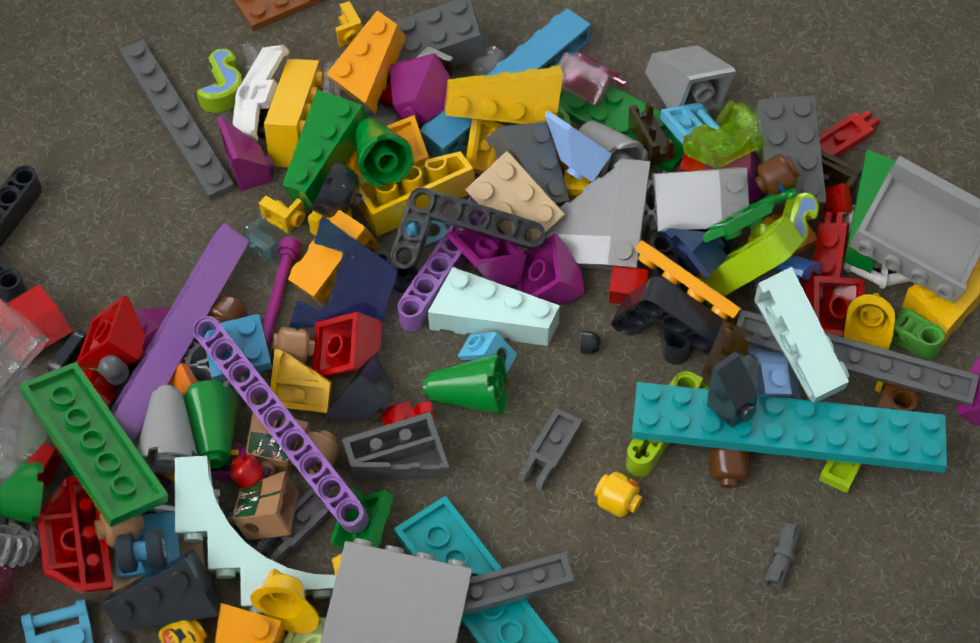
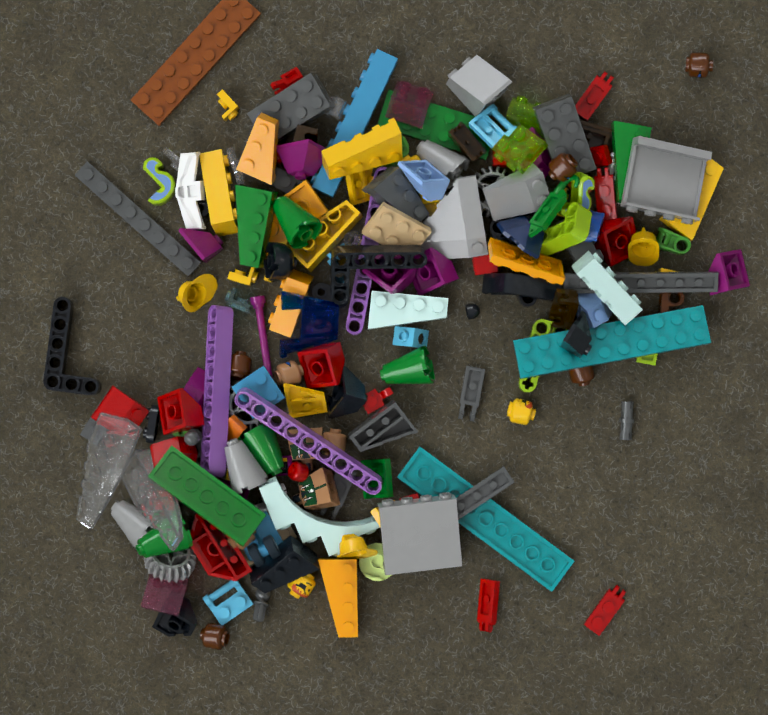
camera: 20 degrees left, 30 degrees up
none -> yellow piece [176,274,218,312]

